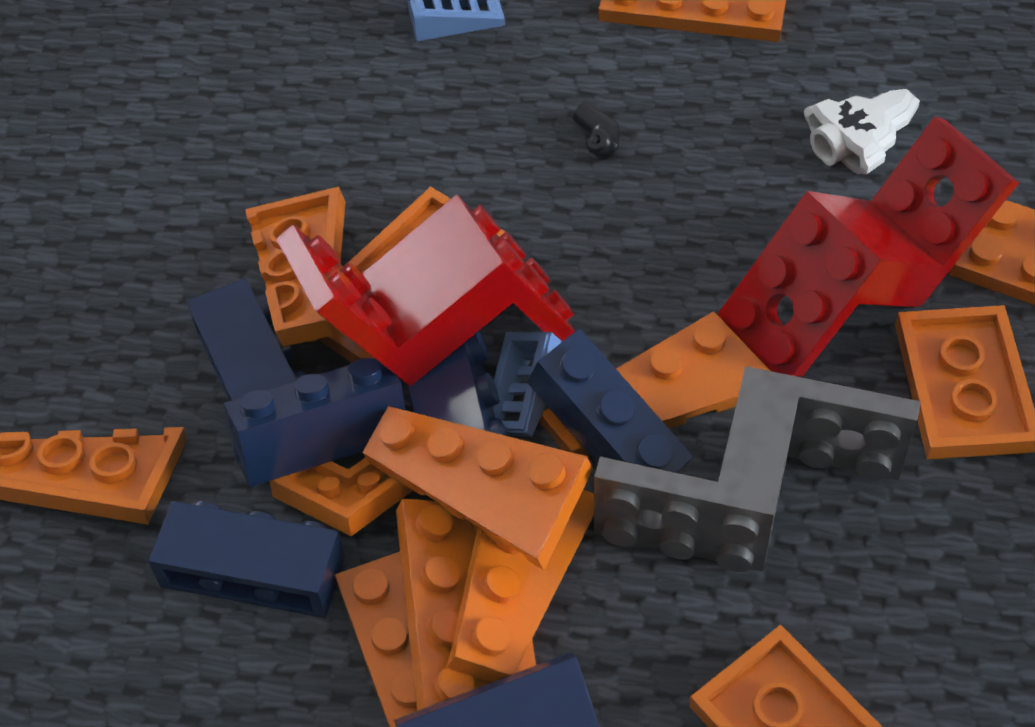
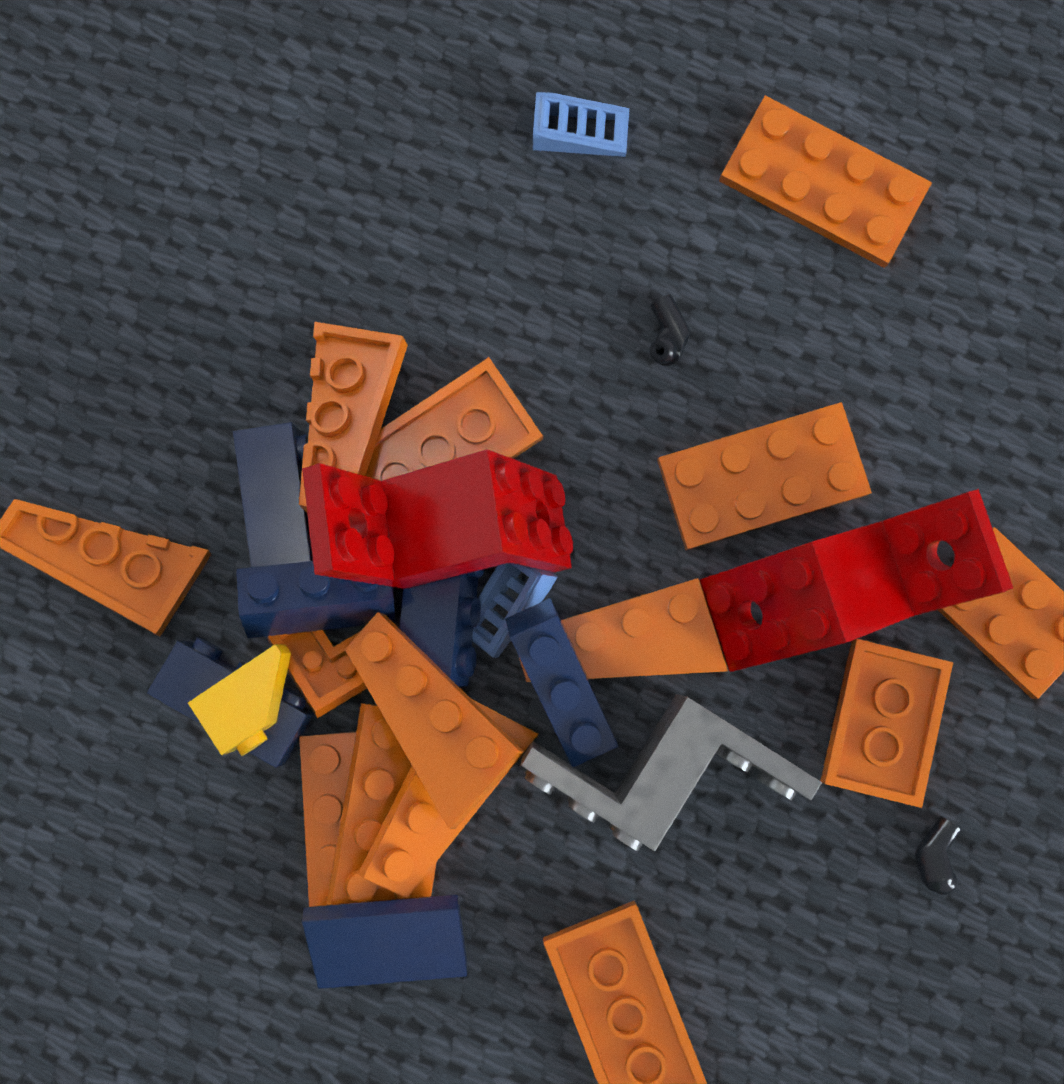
camera: 15 degrees right, 30 degrees up
white rock [804,89,920,175] -> none
none -> yellow slope [188,644,291,756]
none -> orange plate [657,402,872,550]

